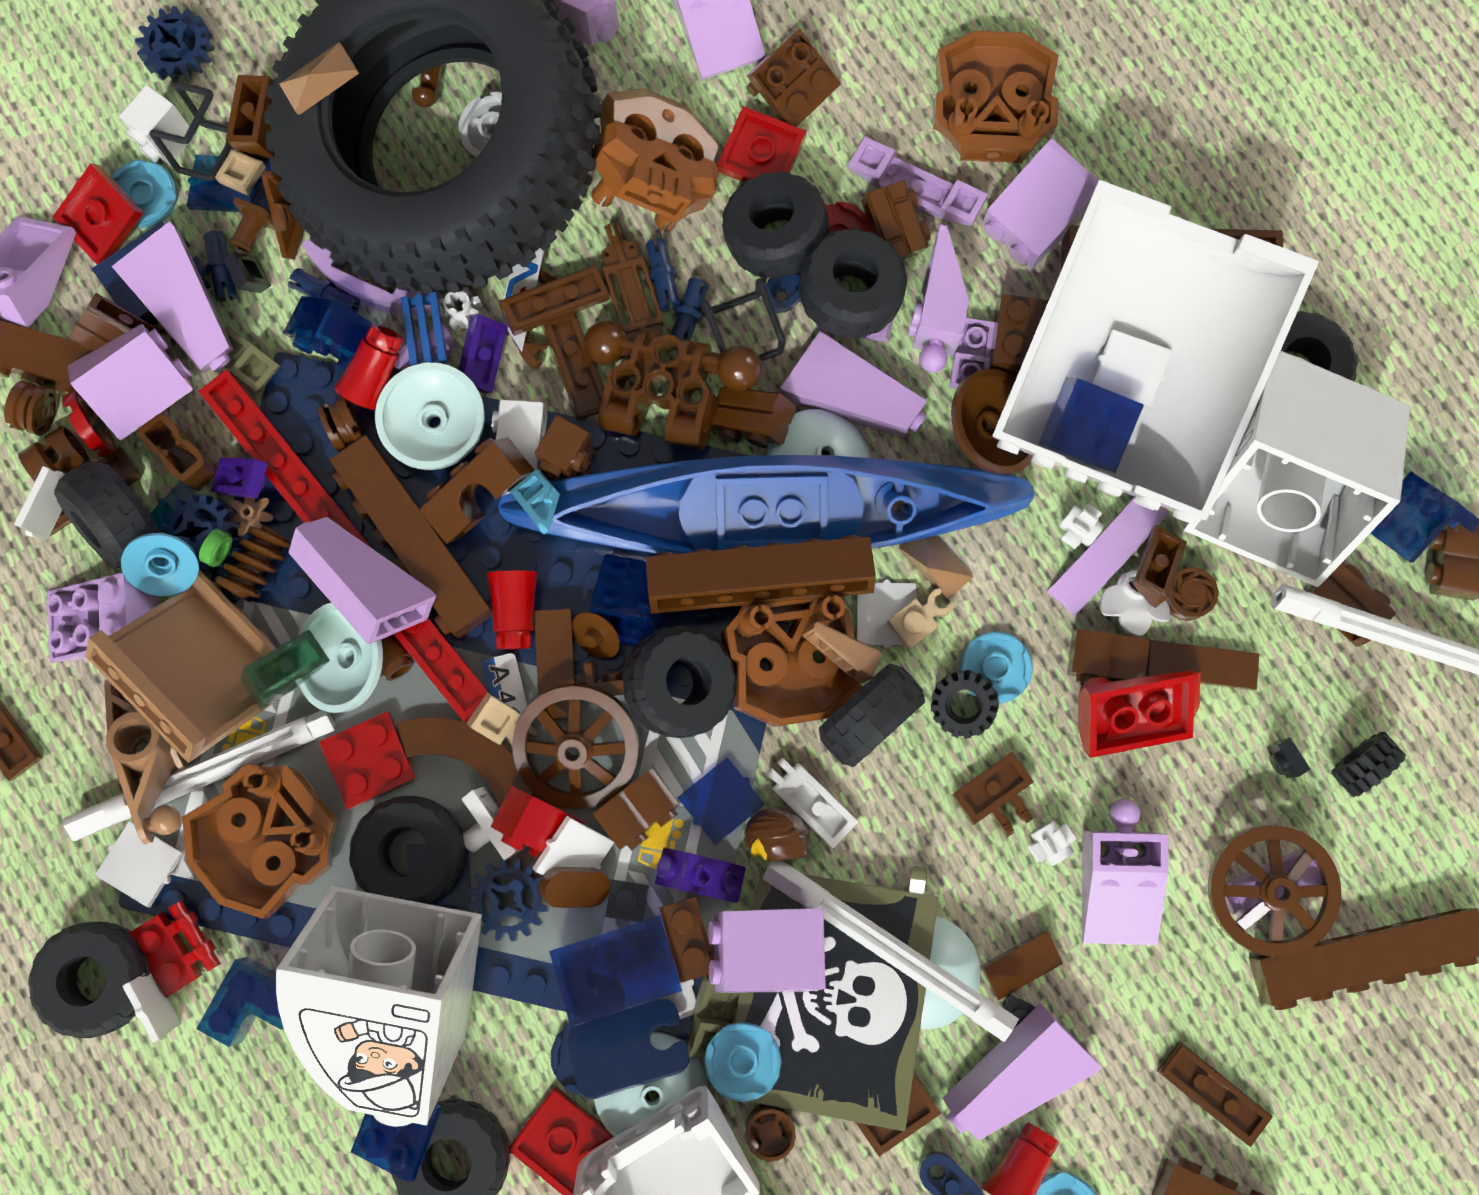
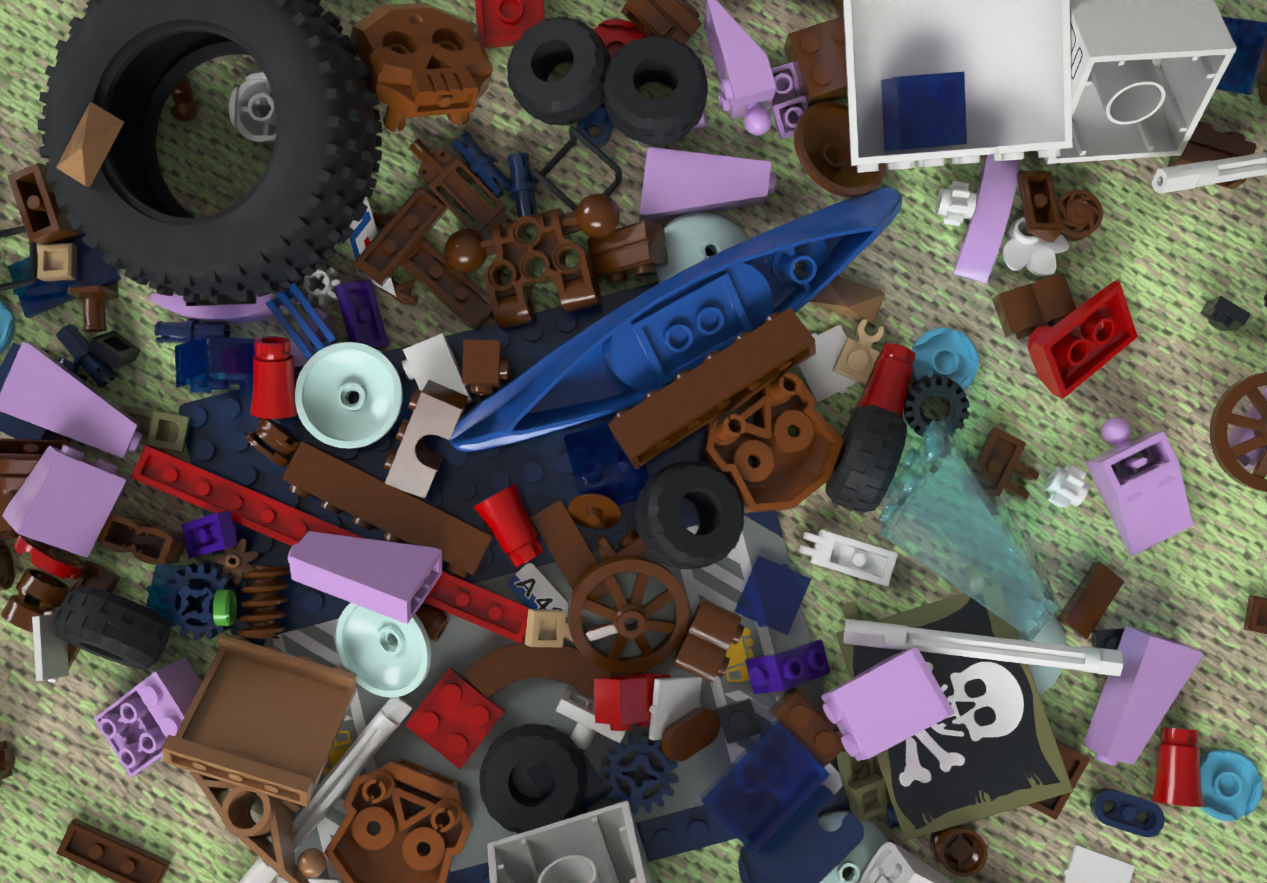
camera: 30 degrees left, 5 degrees up
medium azure dish [121,533,199,596] -> none
clear green slope [240,630,330,710] -> none
reddish brown tile [261,170,304,260] -> none
medium azure tile [510,468,560,534] -> none
medium azure tile [704,1022,782,1102] -> none
reddish brown hair [744,807,809,861] -> none
medium nougat slope [802,621,882,684] -> none
white piece [1091,330,1172,407] -> none
reddish brown tile [1146,640,1260,691] -> none
none -> red plant [855,343,916,419]
none -> clear light blue windscreen [879,415,1059,640]

